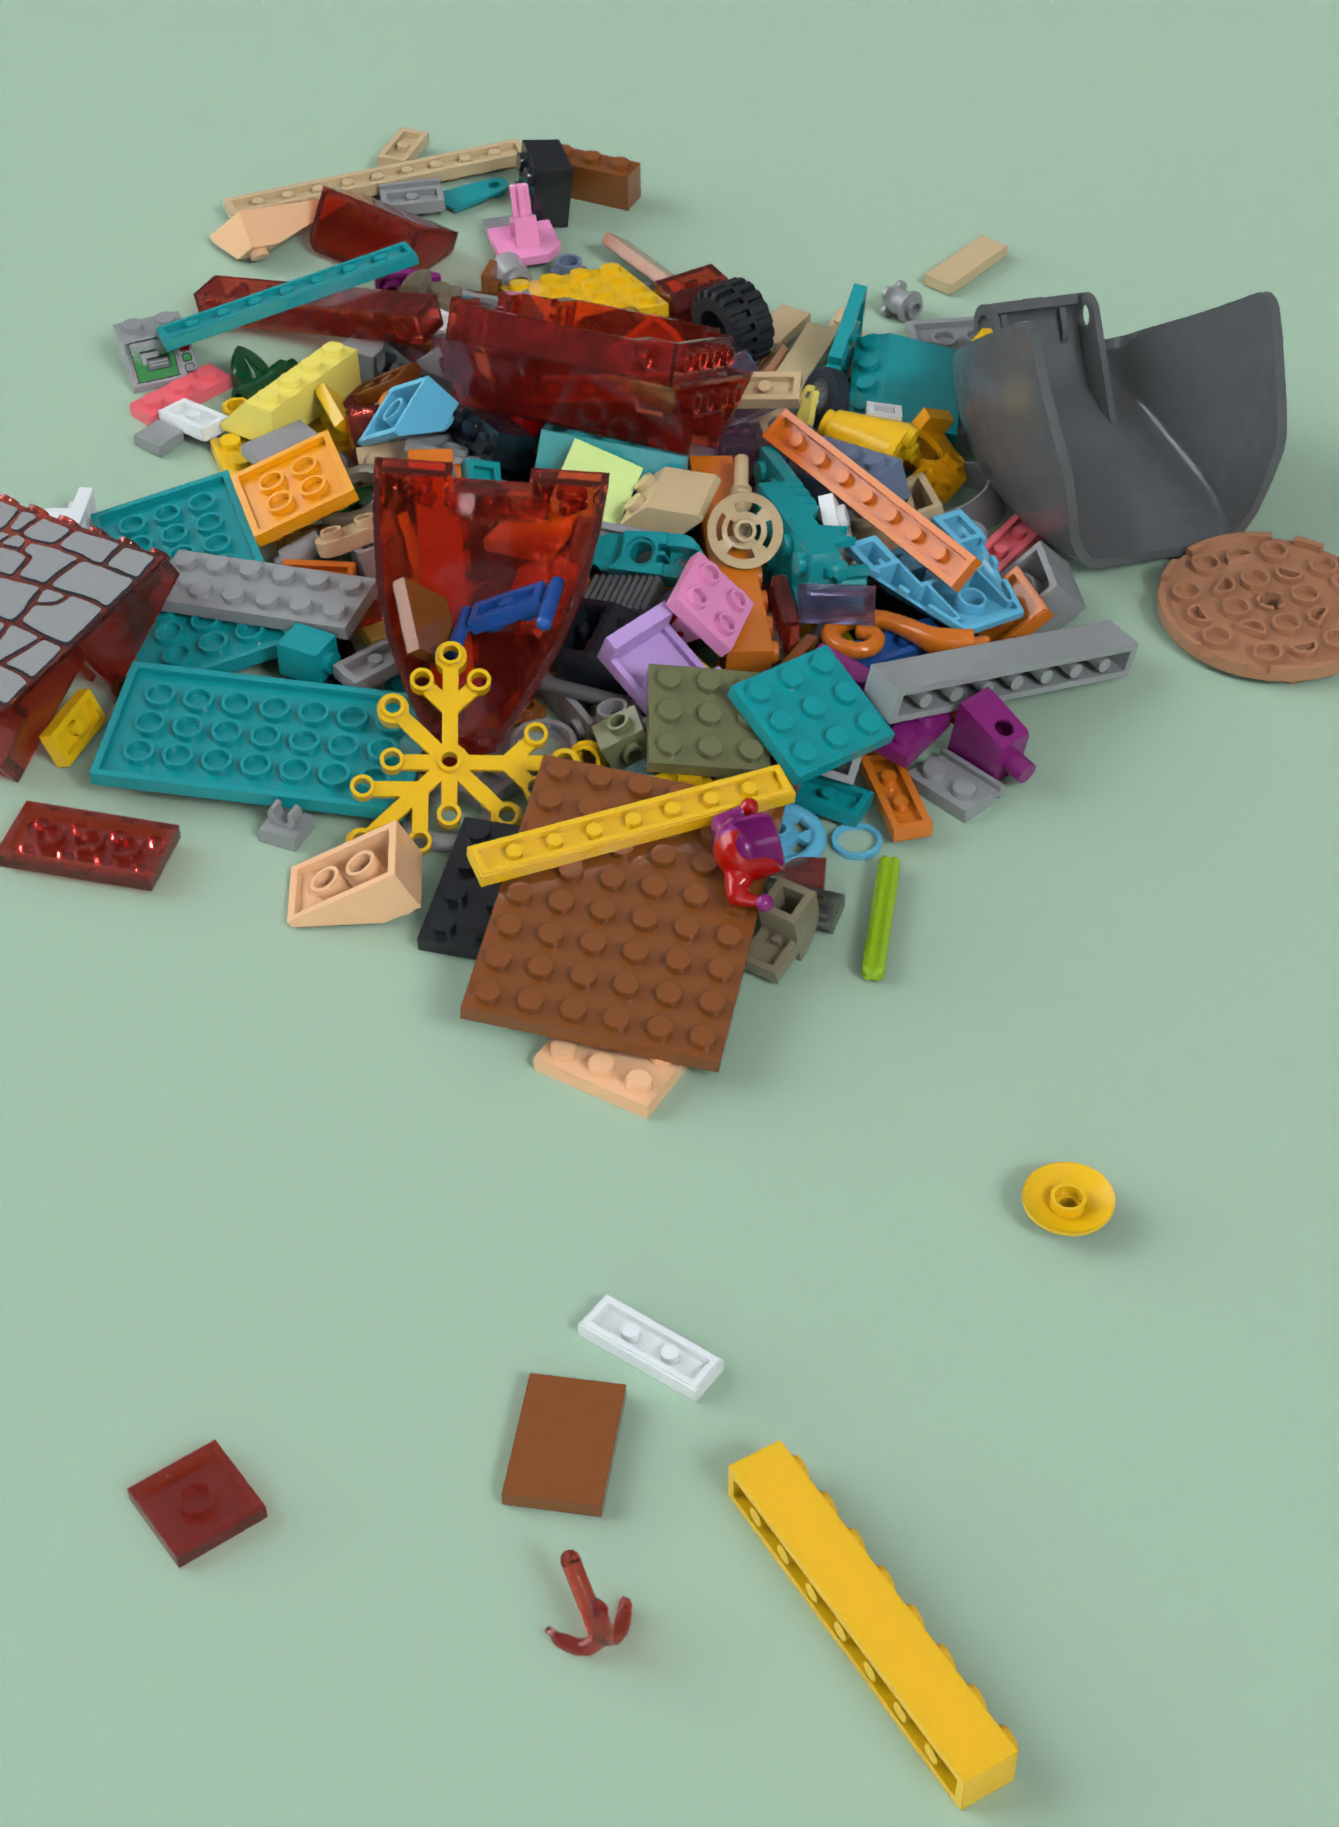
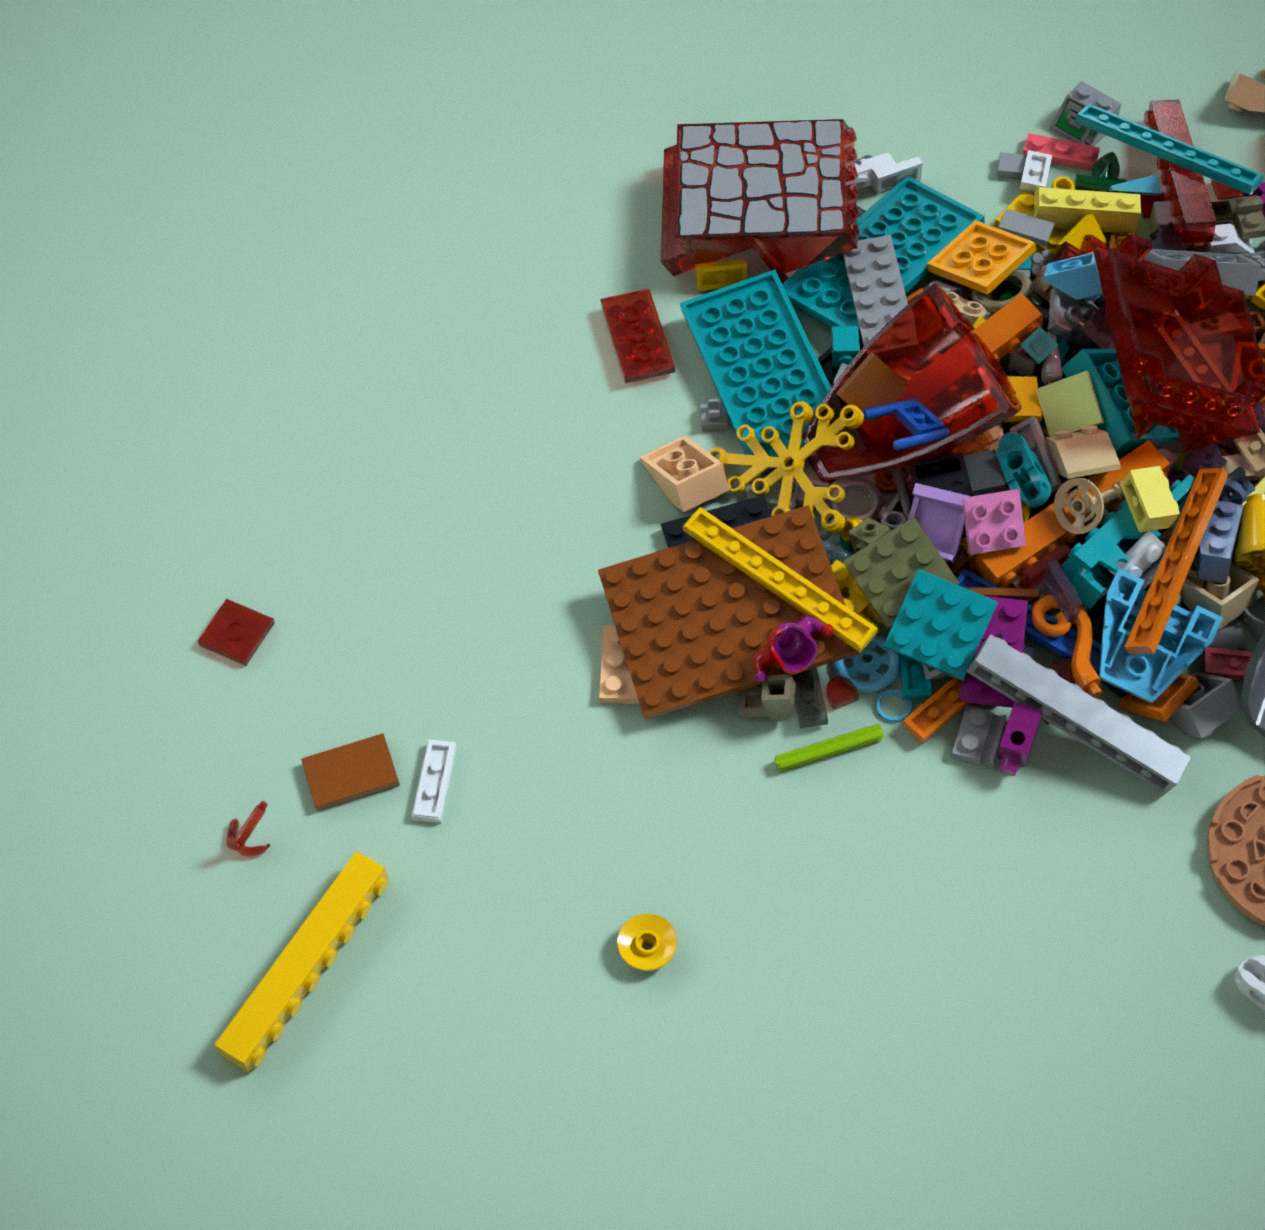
camera: 65 degrees right, 15 degrees up
none -> medium azure piece [1109,174,1162,197]
none -> light yellow brick [1120,466,1180,533]

